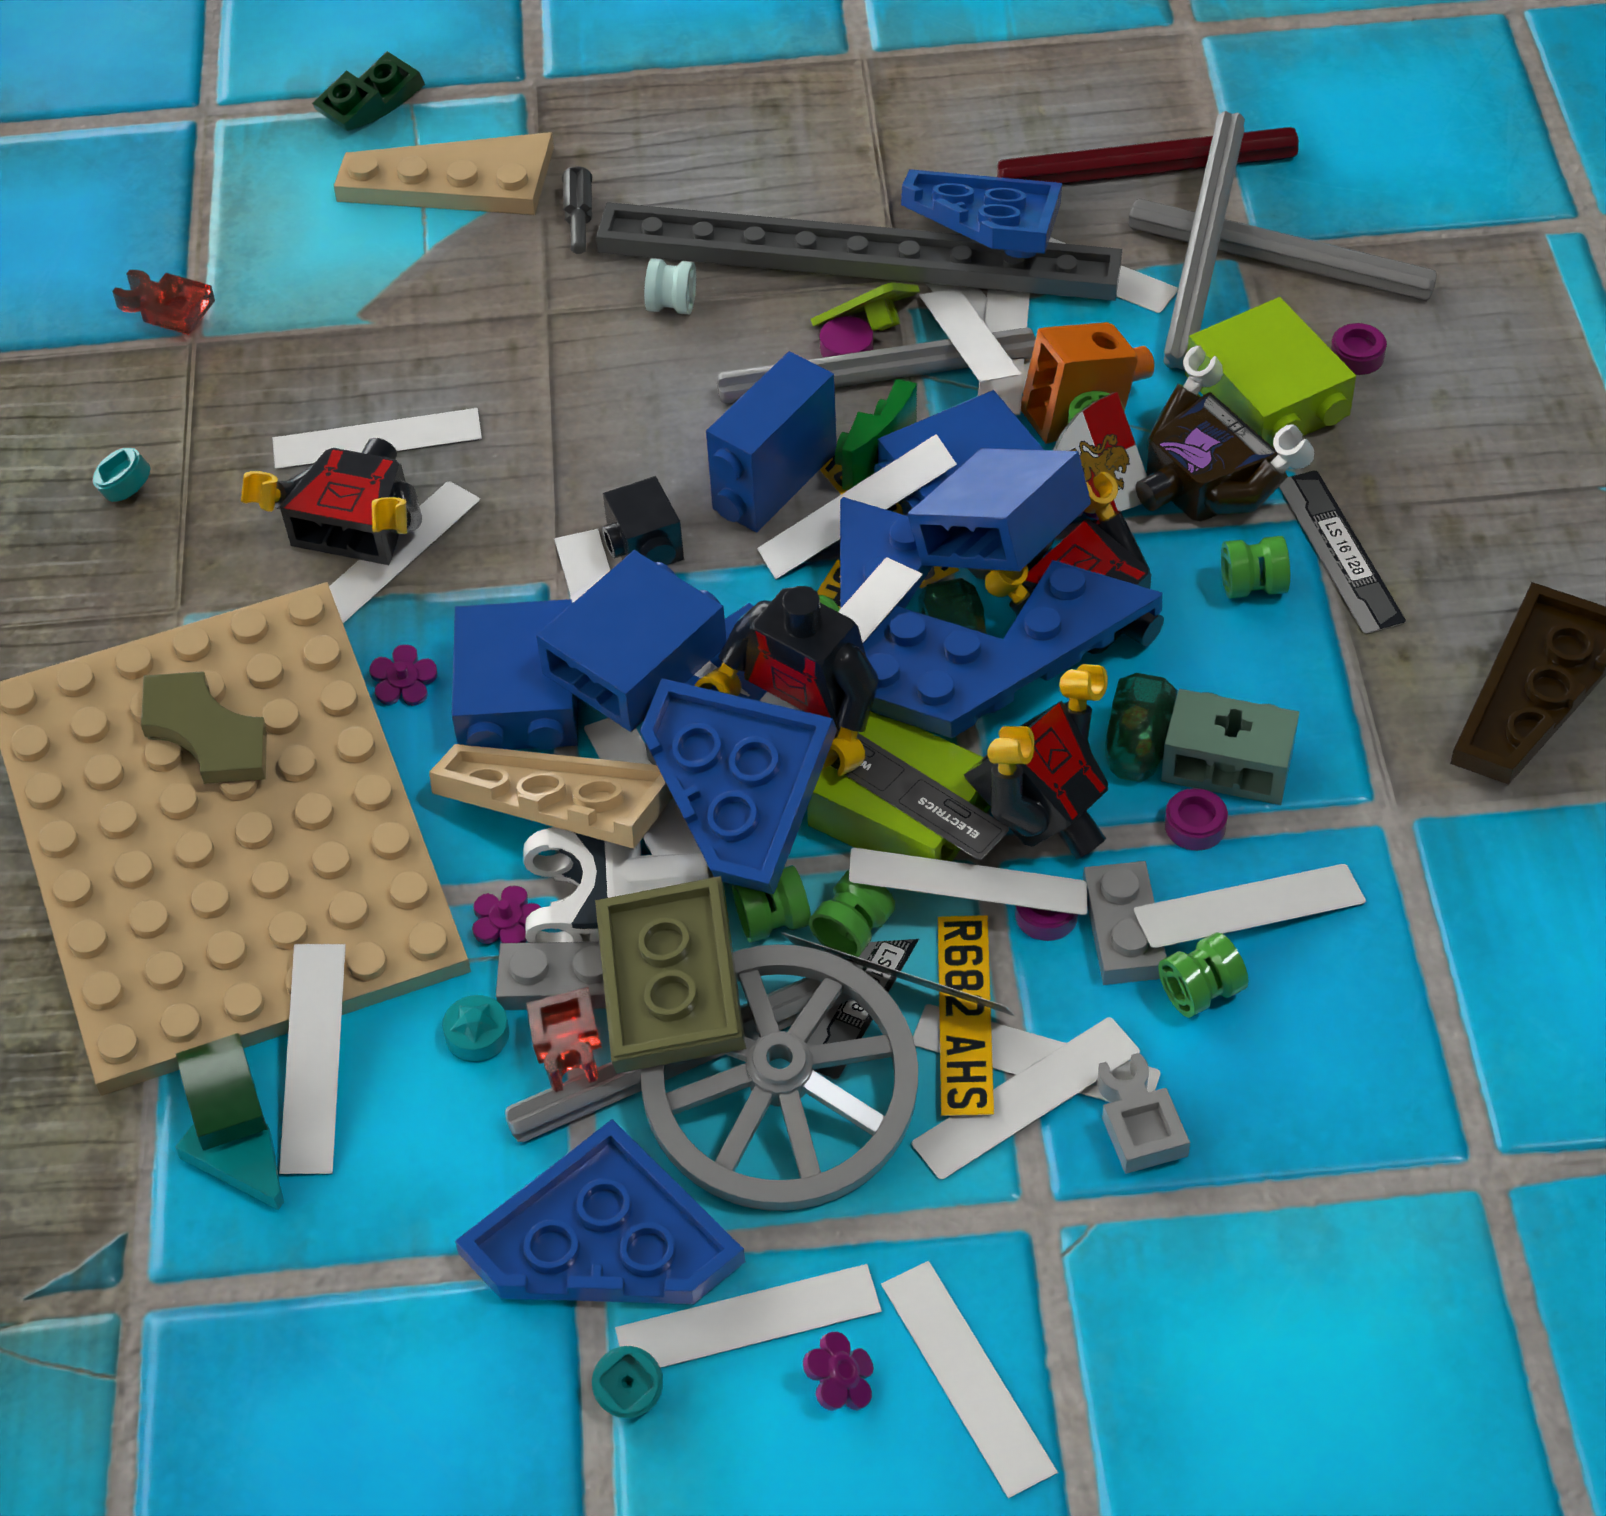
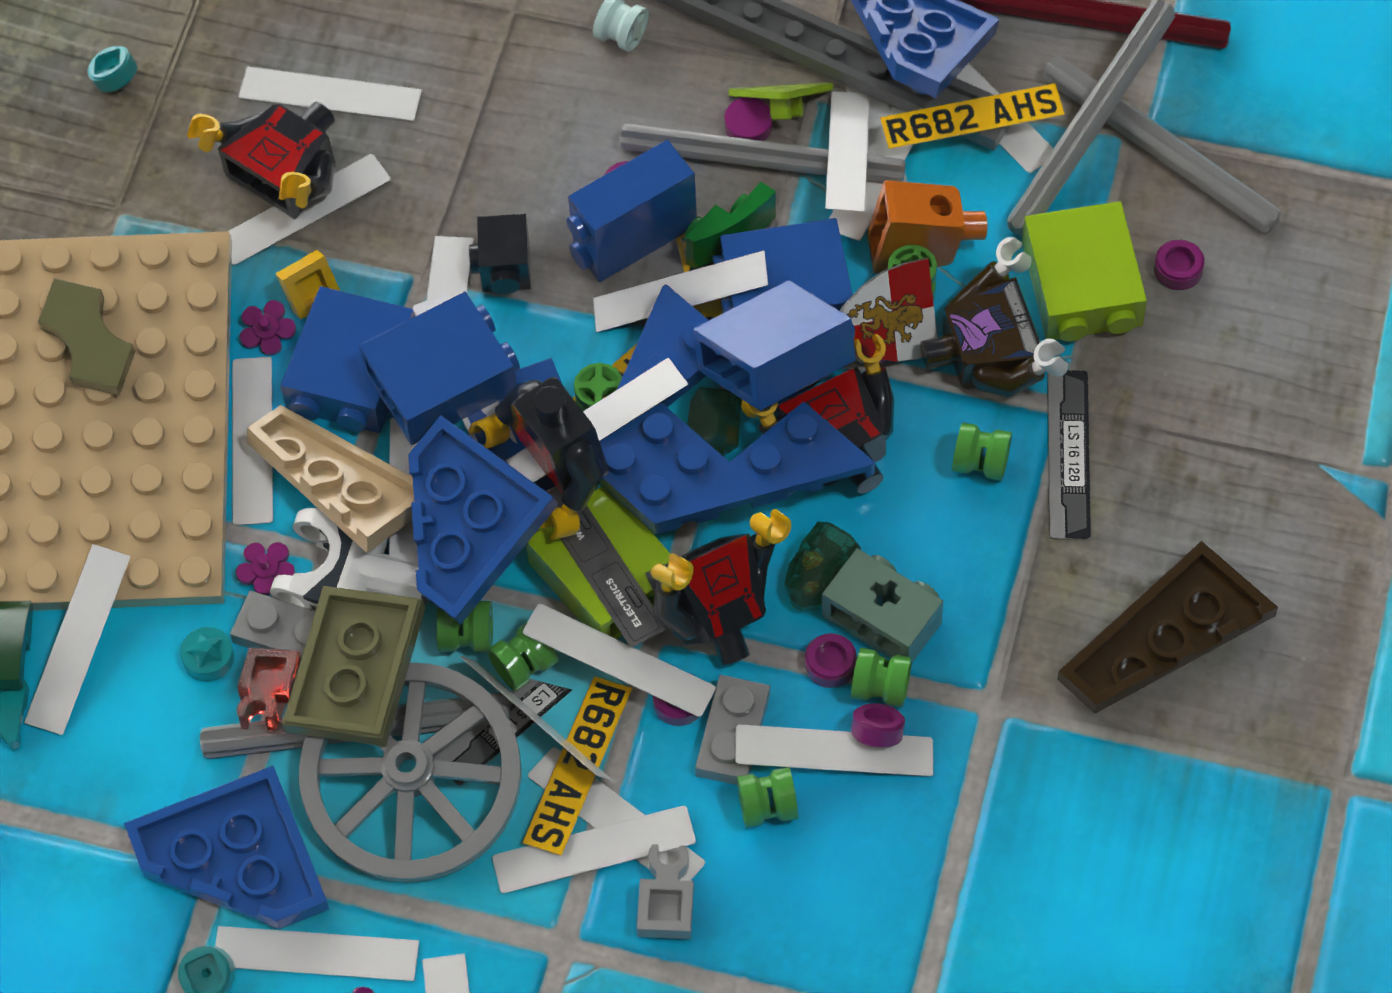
camera: 20 degrees right, 10 degrees up
none -> white sticker [232,357,273,525]
none -> yellow tile [275,250,340,319]
none -> bright green wheel [851,647,912,708]
none -> magenta tile [851,703,905,747]
none -> yellow sticker [880,83,1065,149]

